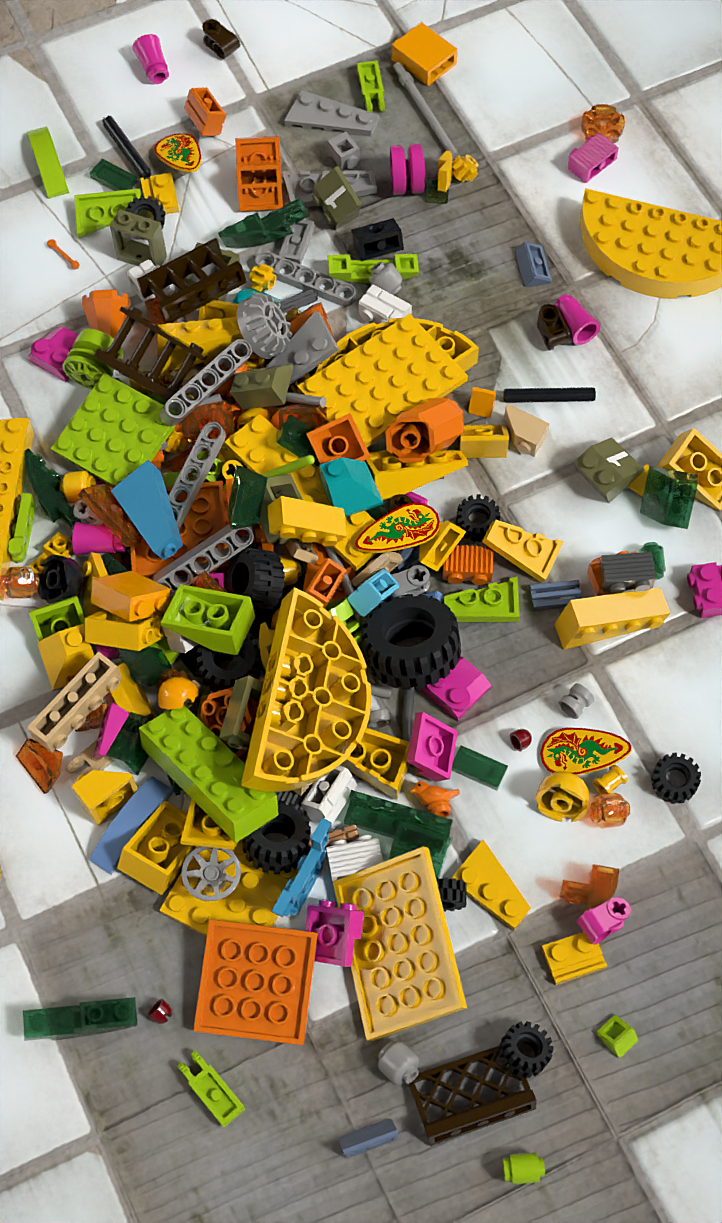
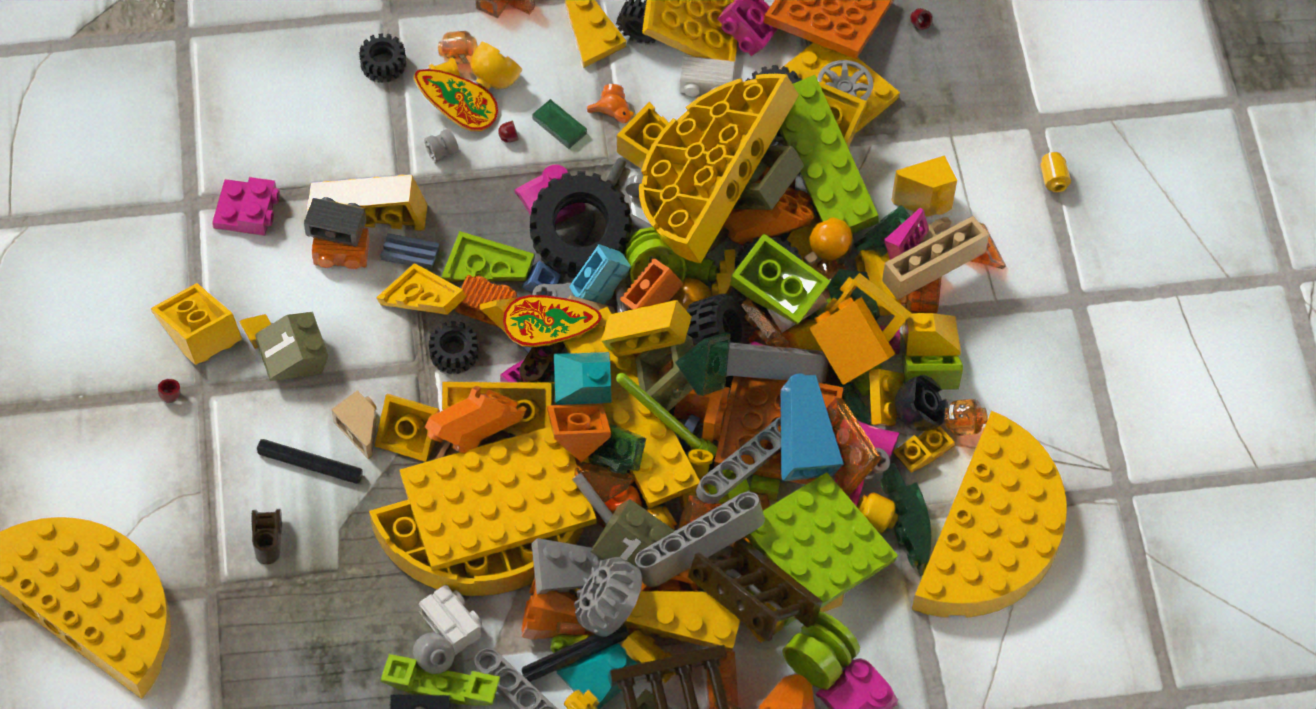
camera: 165 degrees left, 5 degrees down
lime hinge [8,493,36,563] -> none
clear green slope [22,997,138,1041] -> none
medium blue slope [89,776,174,875] -> none
yellow slope [117,800,196,895] -> none
dark azure wing [272,818,332,917] -> none
clear green fence [344,790,453,854] -> none
clear green slope [388,820,453,879] -> none
dark pink plate [407,712,458,782] -> none
light orange slope [468,387,496,418] -> none
sand blue slope [515,242,552,287] -> none
dark pink plant [554,294,601,345] -> none
clear green brick [639,542,666,580] -> none
clear green slope [640,466,698,529] -> none
none -> dark red hinge [158,379,181,403]

